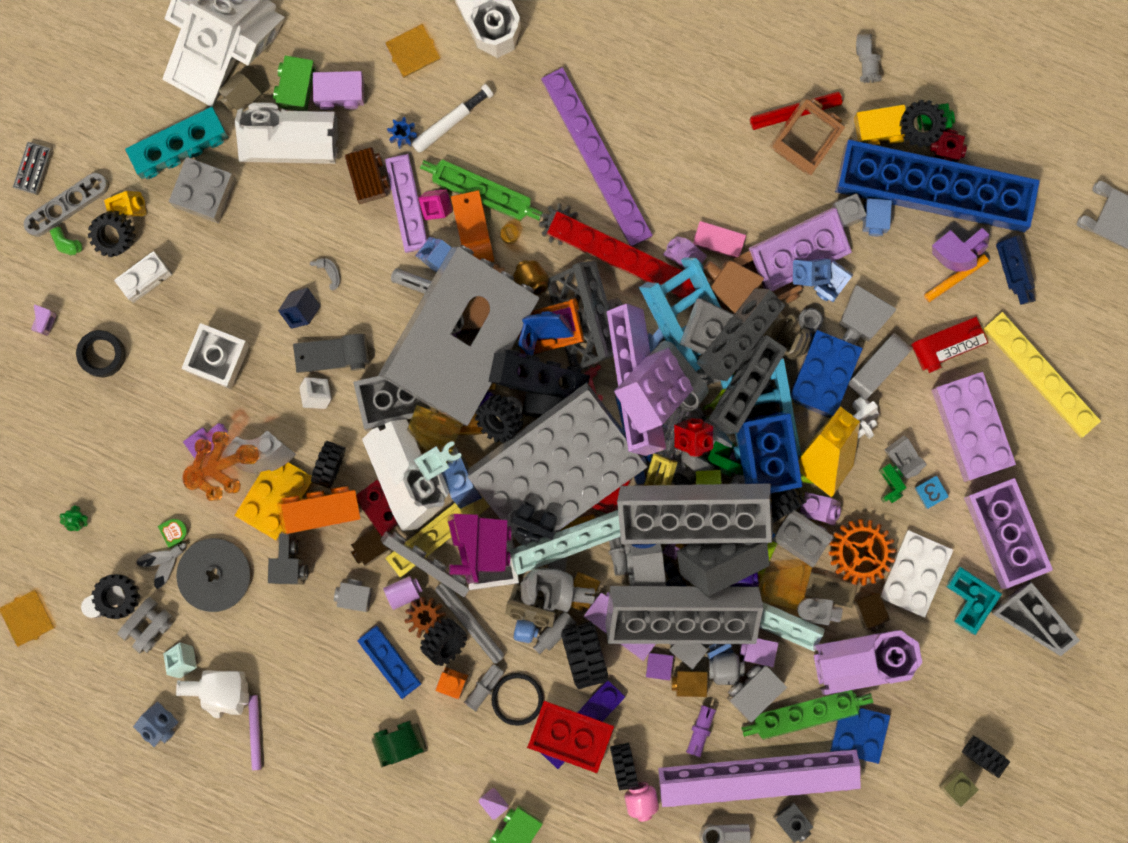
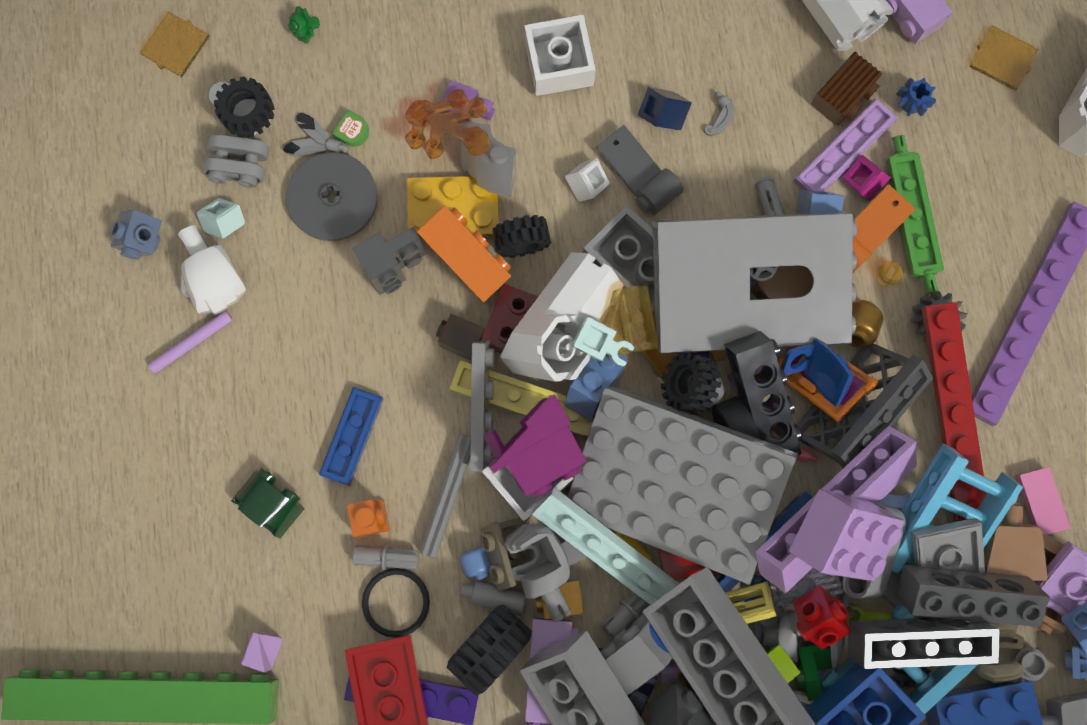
camera: 55 degrees right, 5 degrees down
light grey brick [334,579,372,612] -> none
lavender brick [383,576,423,610] -> none
dark orange gear [404,597,447,638] -> none
white piece [412,84,494,153] -> none
black tyre [420,618,467,666] -> none
black hips [510,501,557,546] -> none
lavender bracket [663,236,707,270] -> none

